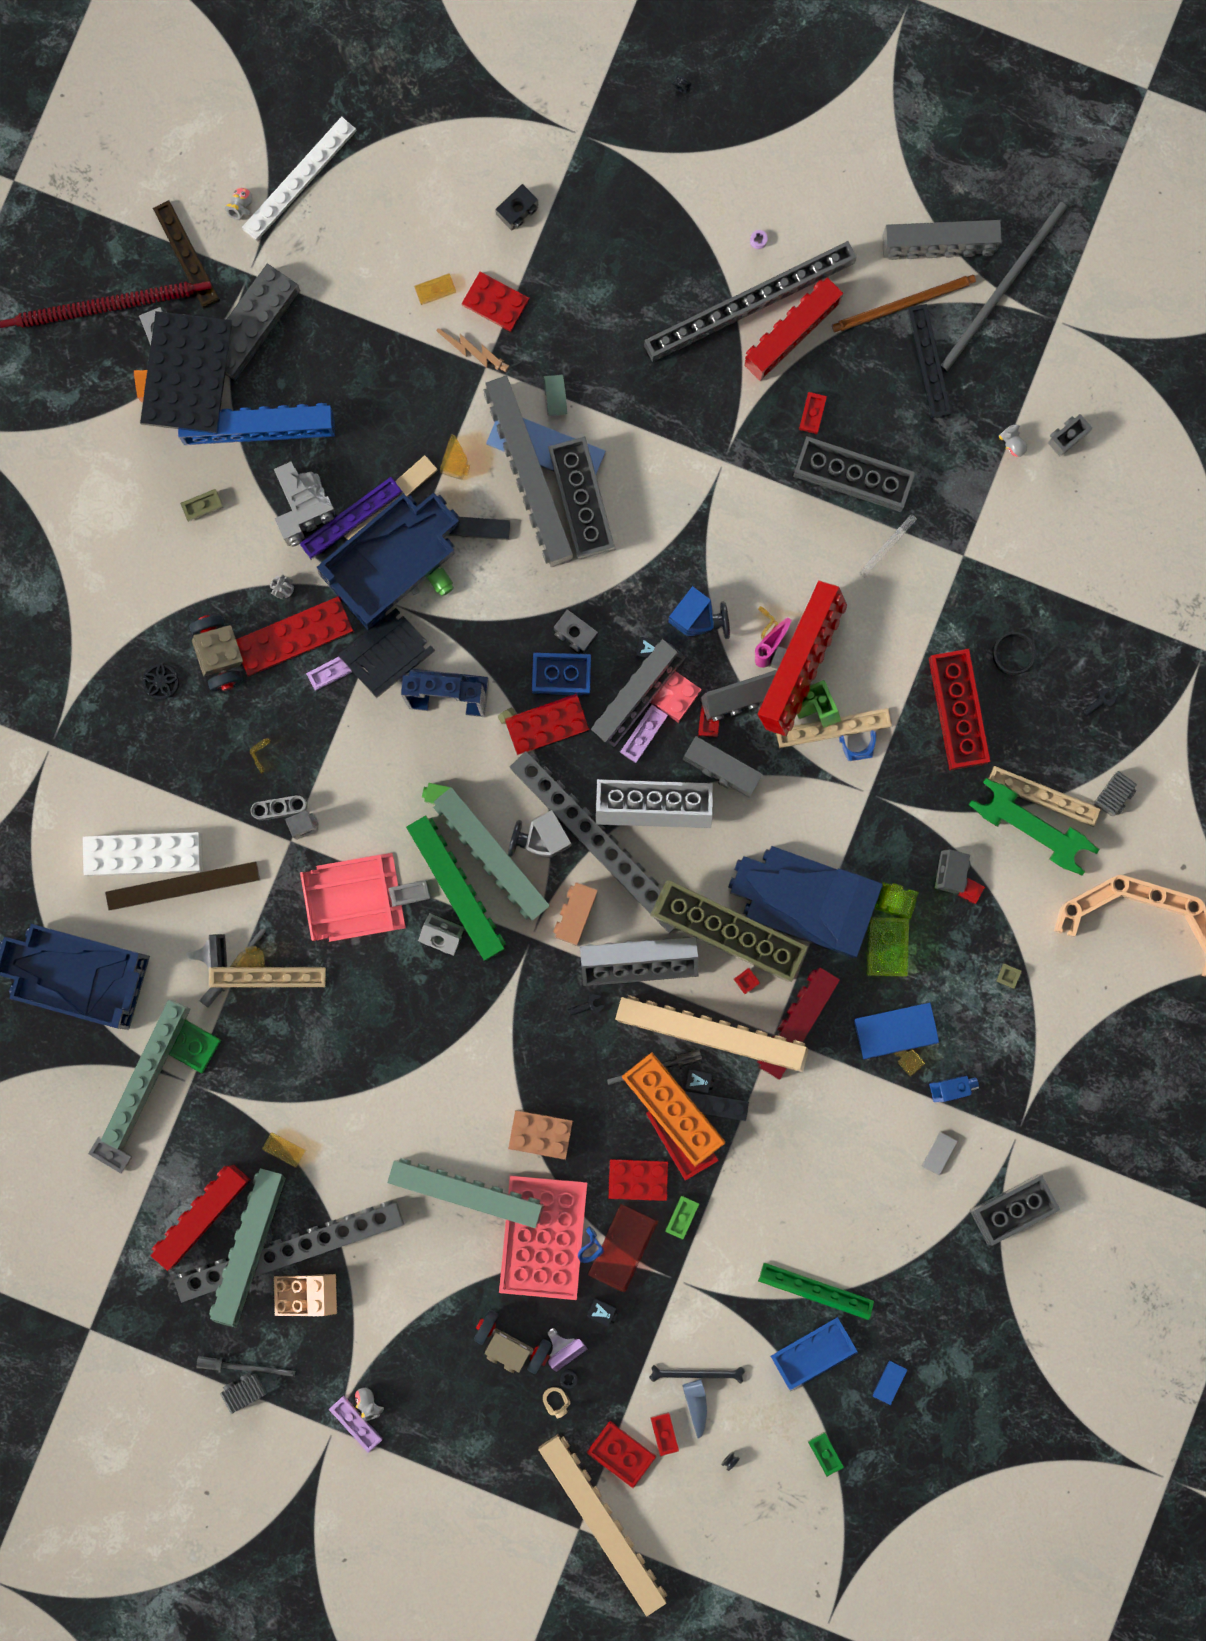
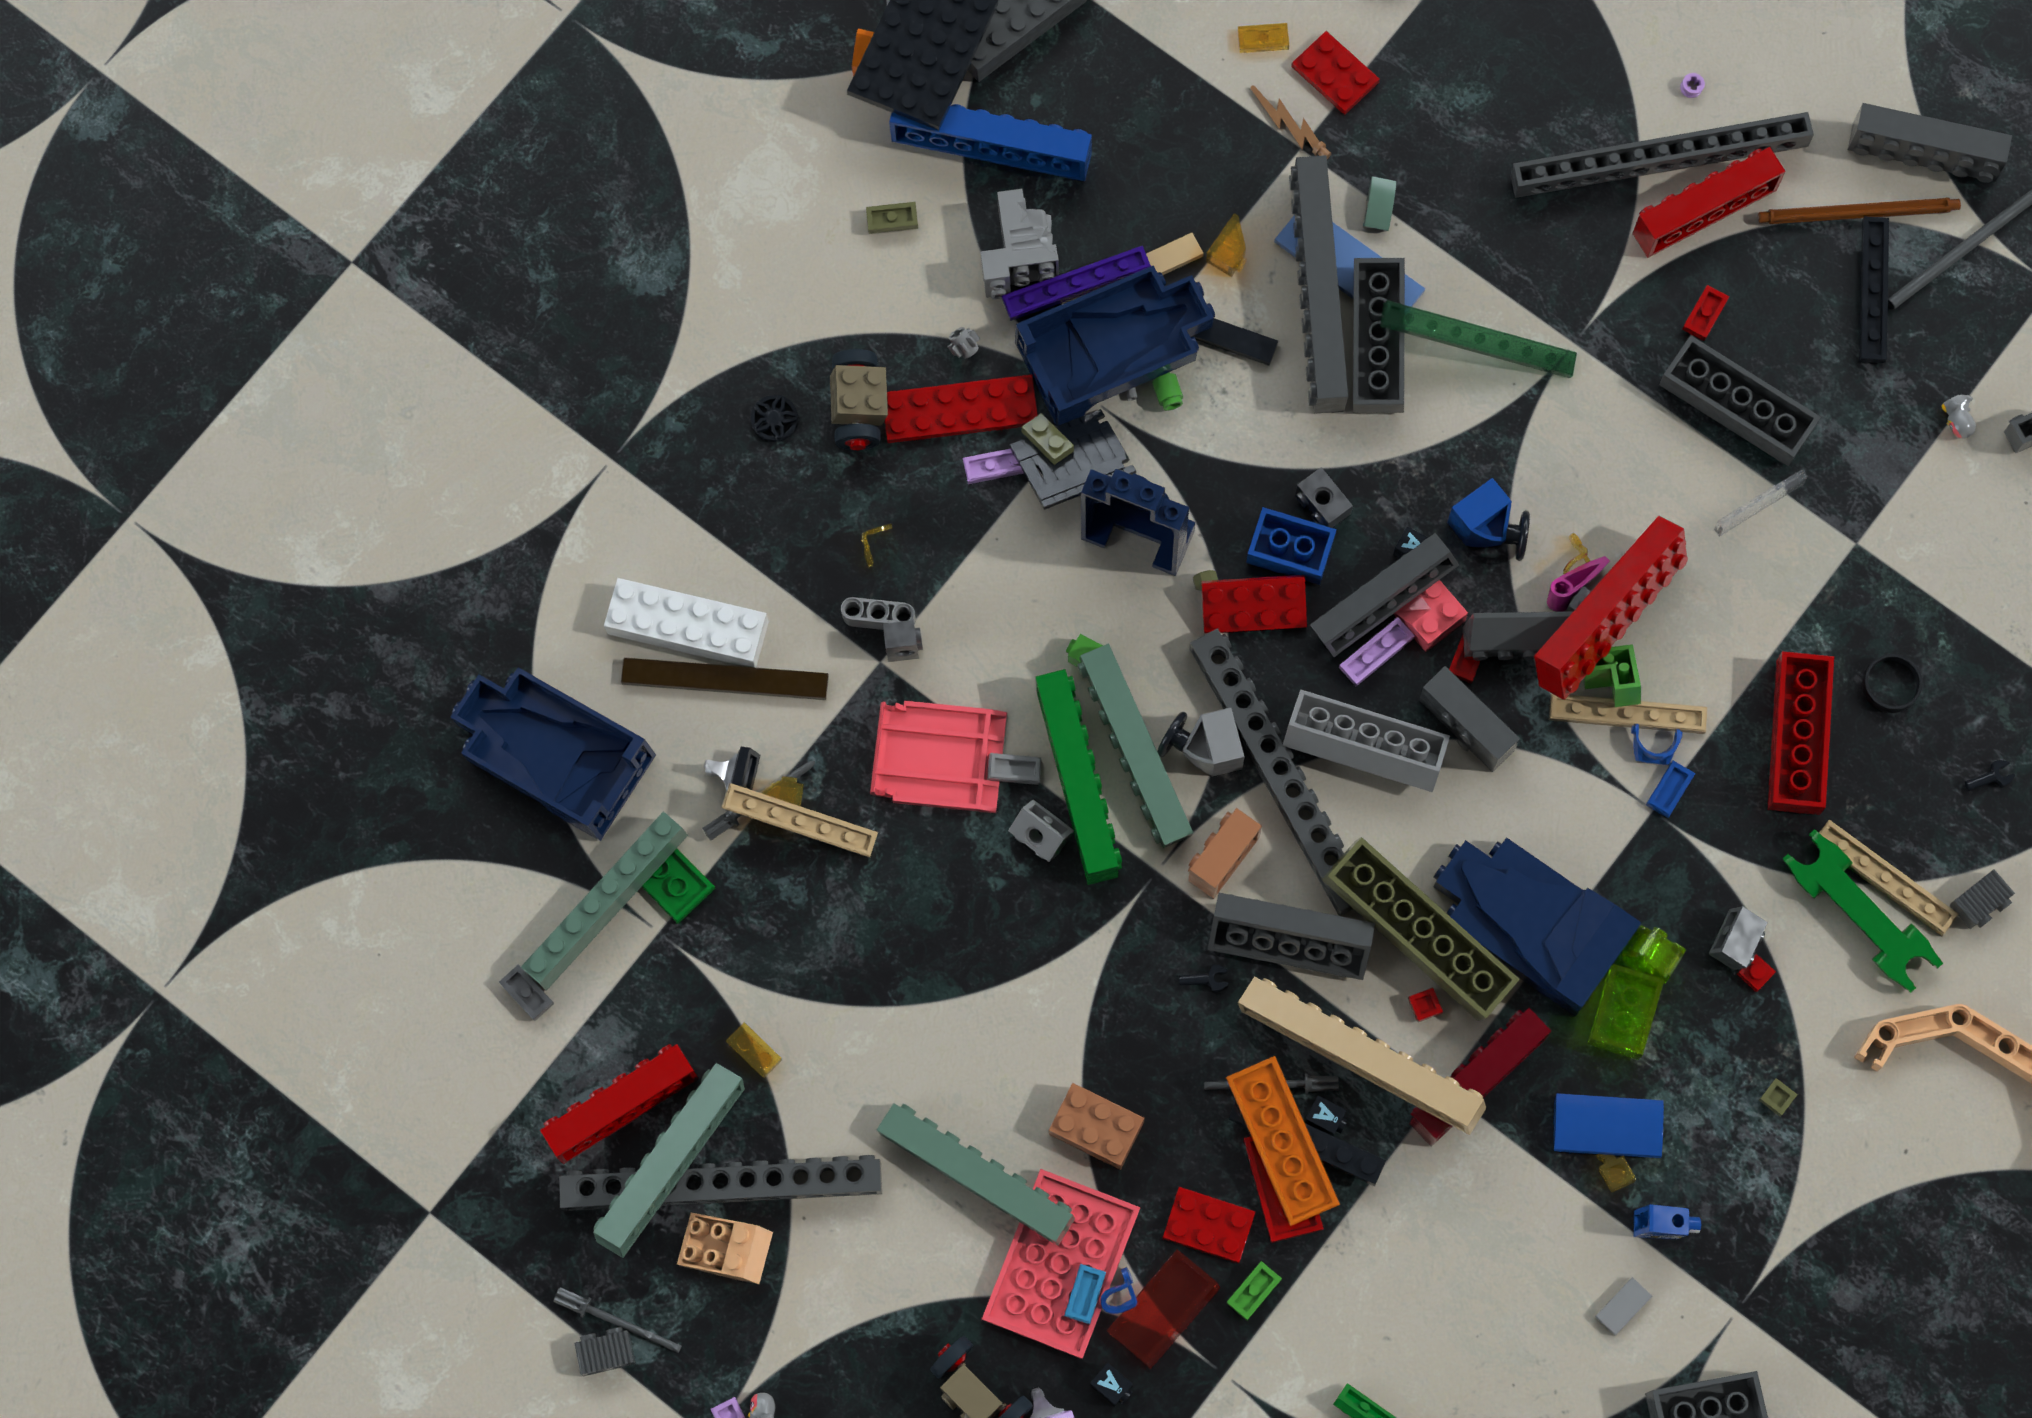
camera: 20 degrees right, 10 degrees down
none -> olive plate [1022,413,1074,465]
none -> dark azure tile [1064,1264,1106,1325]
none -> clear green tile [1380,300,1577,378]
none -> blue tile [1646,760,1695,818]

